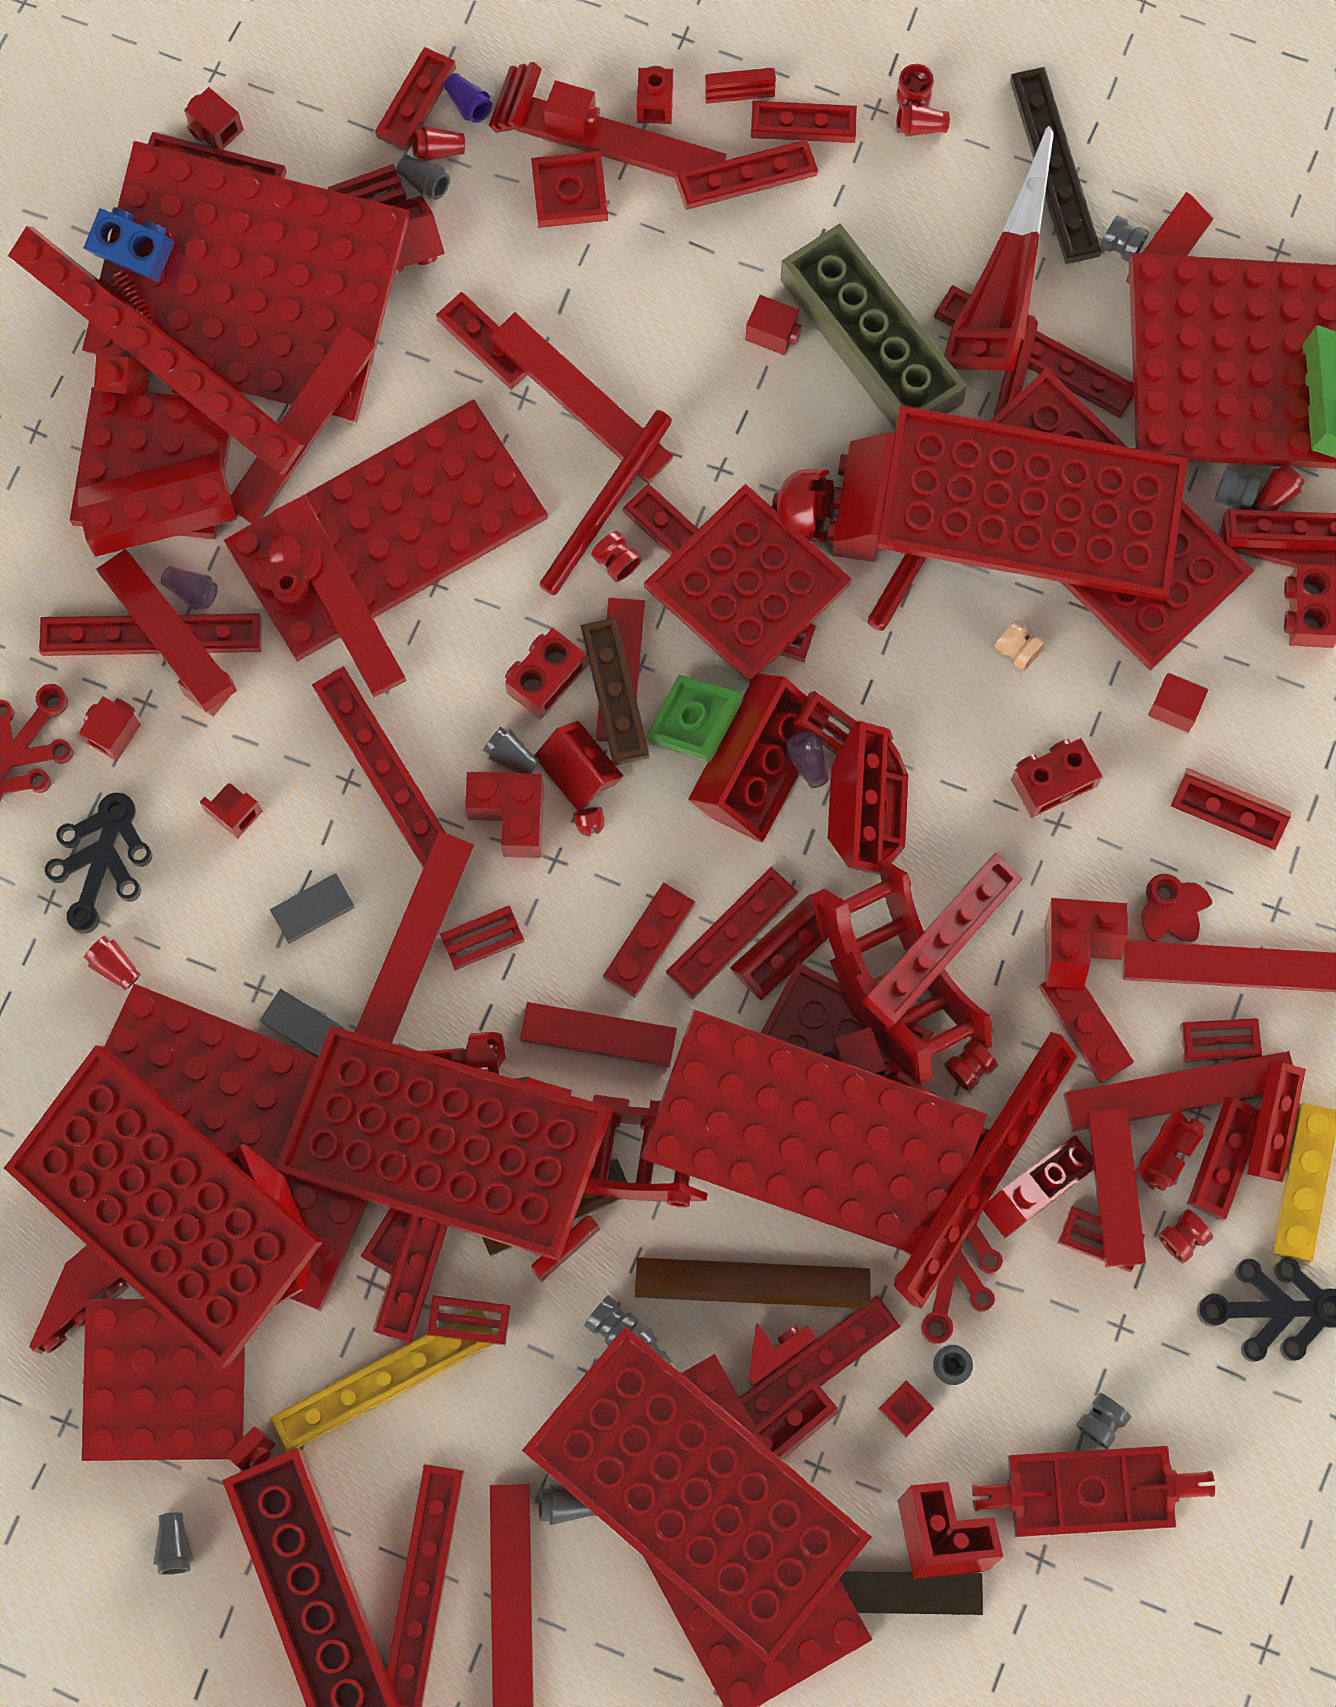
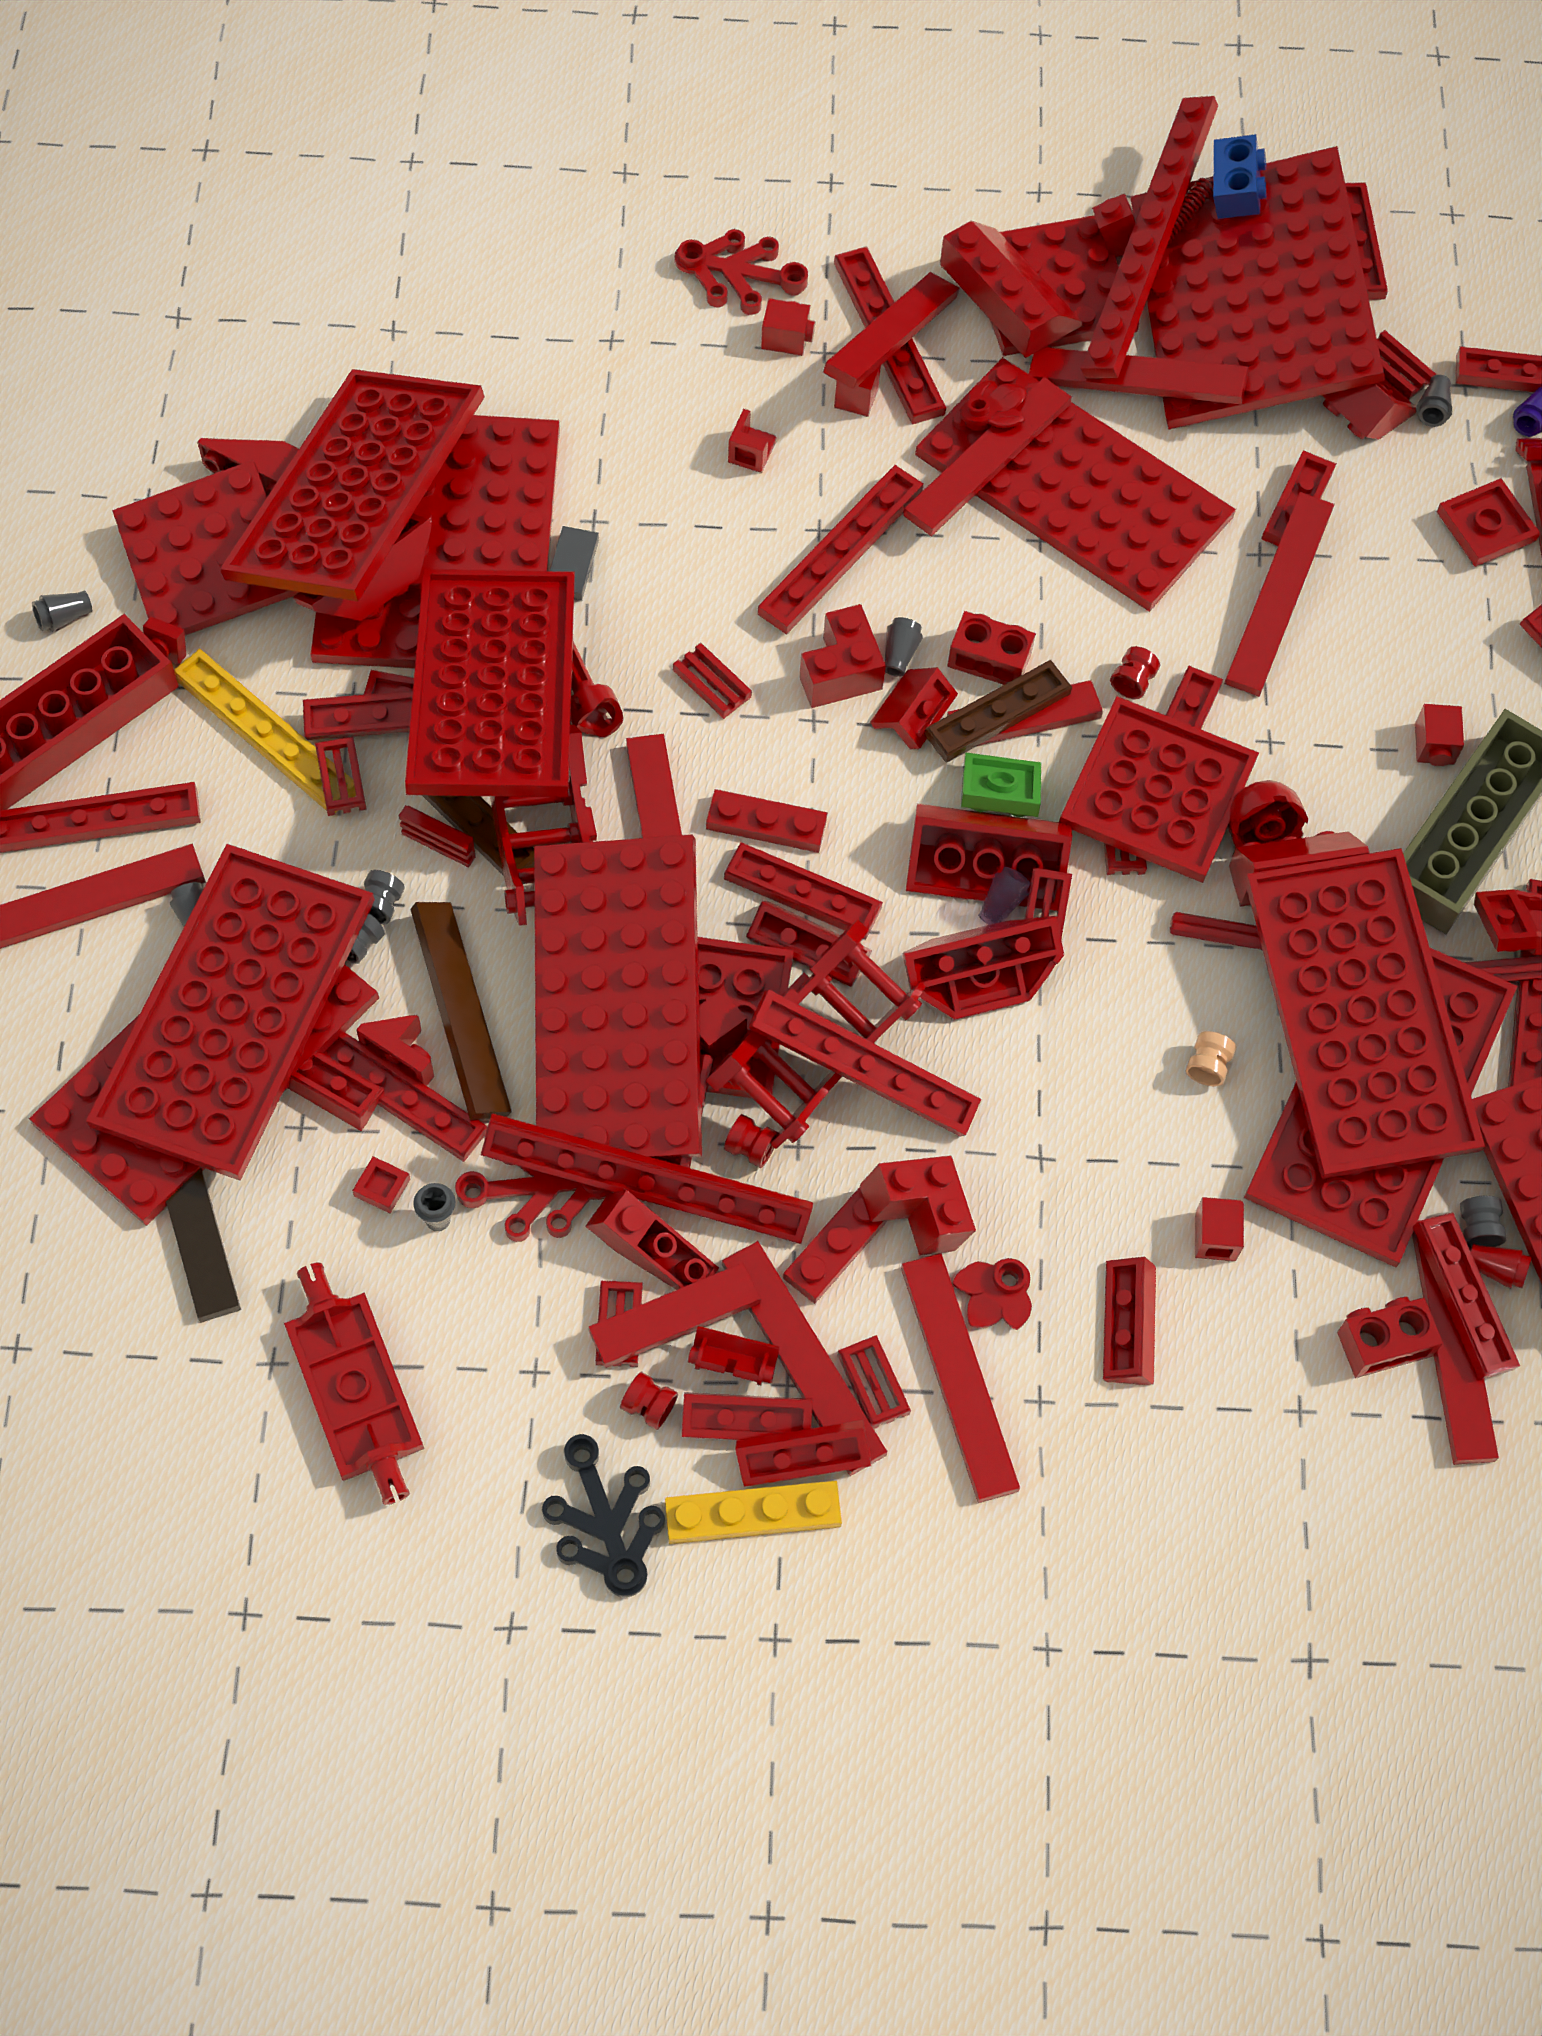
camera: 65 degrees right, 10 degrees down
black plant [45,793,153,934] -> none
red cone [83,935,141,991] -> none
clear purple cone [161,566,218,609] -> none
red brick [184,87,244,150] -> none
dark grey tile [270,873,355,944] -> none
red tile [355,830,474,1043] -> none
red cone [412,126,465,162] -> none
red axle [540,410,672,595] -> none
red hinge [573,807,605,837] -> none
red brick [897,1482,1003,1579] -> none
red brick [1011,738,1103,818] -> none
dark grey wheel [1076,1393,1132,1449] -> none

